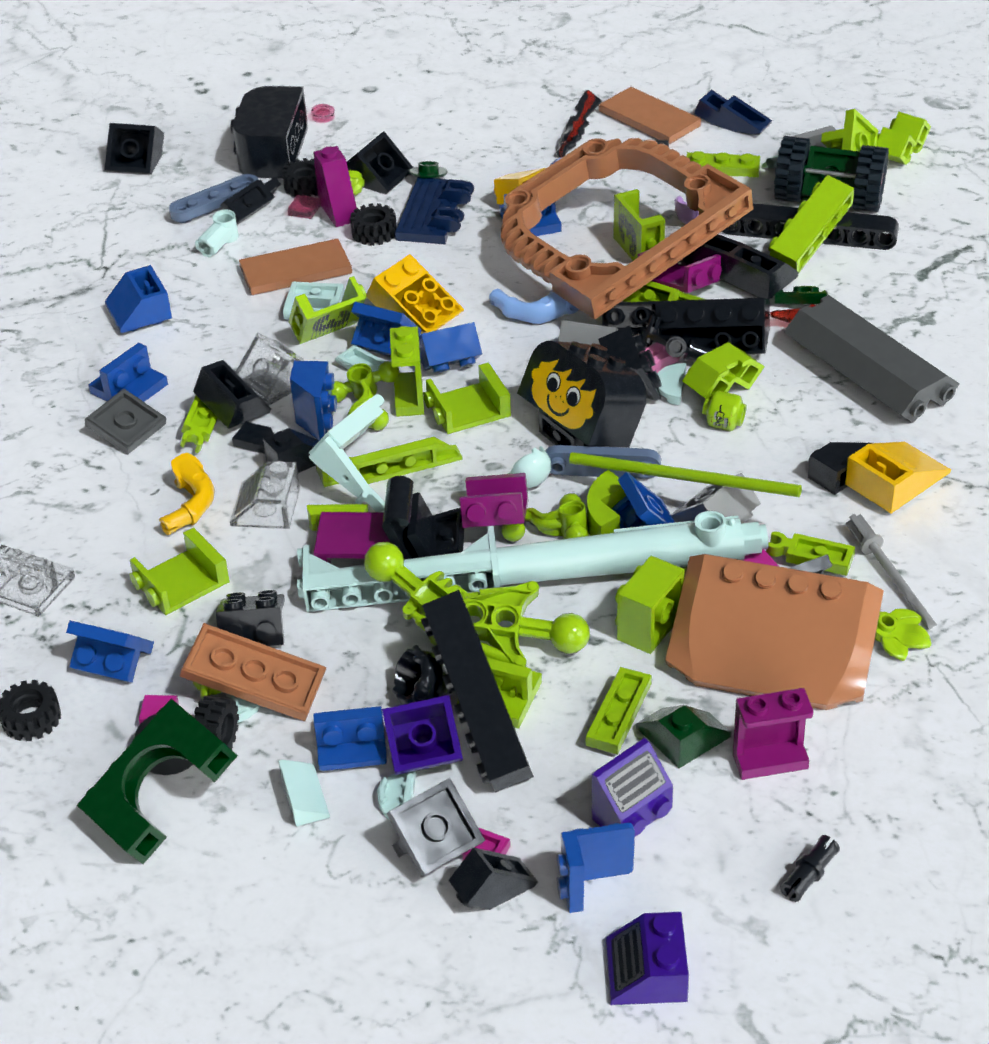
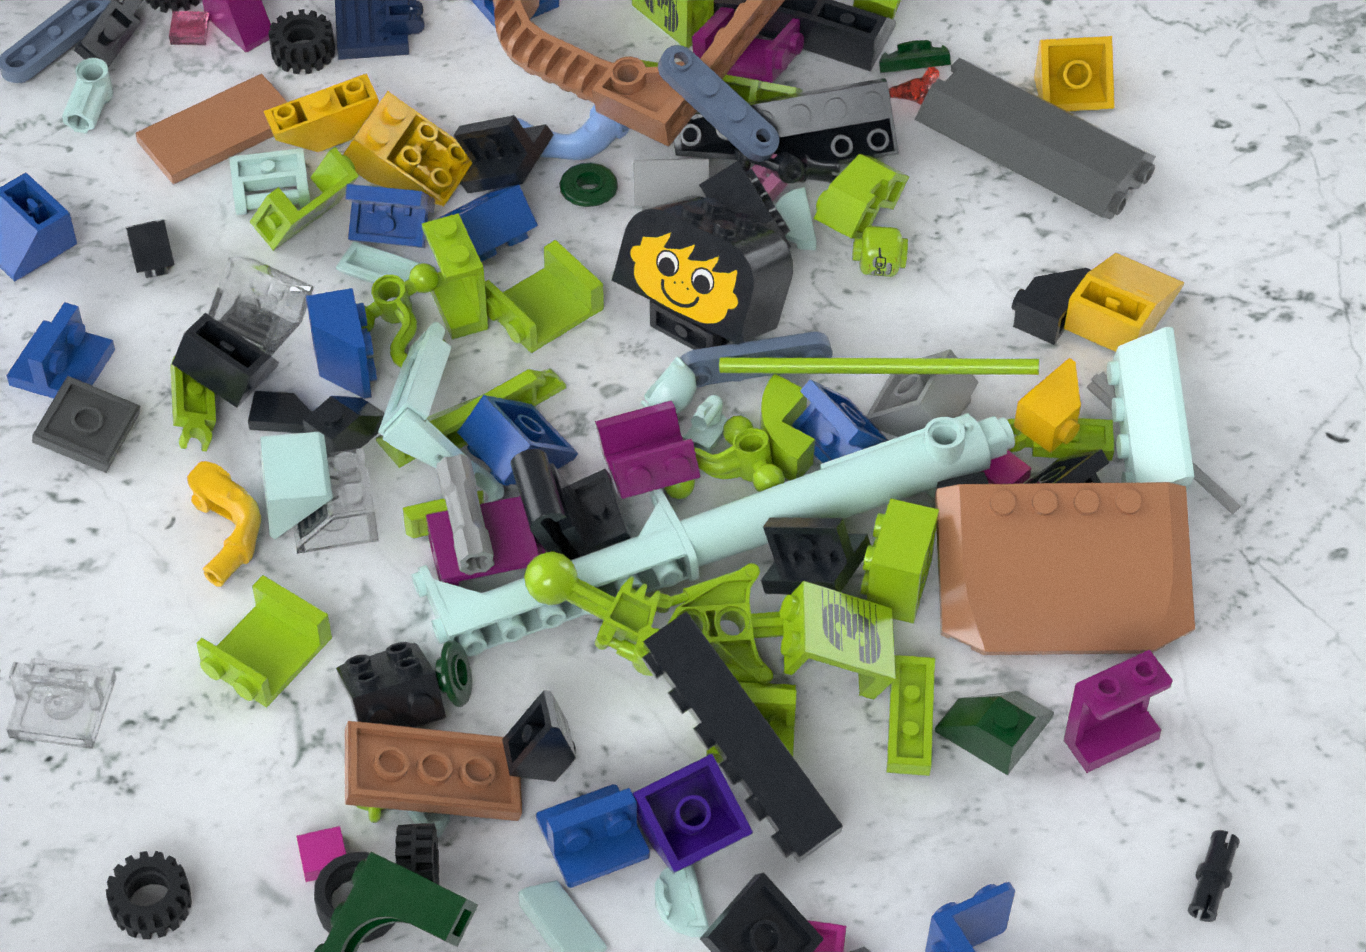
camera: 20 degrees left, 10 degrees up
blue bracket [66,620,154,683] -> none
black hair [392,645,448,705] -> none
dark purple slope [592,738,673,837] -> none
lime plate [875,608,932,661] -> none
none -> black slope [125,219,175,278]
none -> light aqua slope [260,432,333,539]
none -> yellow slope [263,73,379,152]
none -> dark green piece [435,640,472,707]
none -> light grey axle [436,454,495,575]
none -> black bracket [453,115,554,194]
none -> blue slope [457,395,579,486]
none -> black slope [502,690,576,782]
none -> dark green piece [559,162,618,207]
none -> sand blue plate [658,45,779,162]
none -> light aqua piece [683,395,727,453]
none -> black bracket [760,518,871,595]
none -> lime panel [780,581,896,700]
none -> yellow slope [1014,358,1081,453]
none -> yellow slope [1034,36,1115,111]
none -> light aqua slope [1107,327,1195,492]

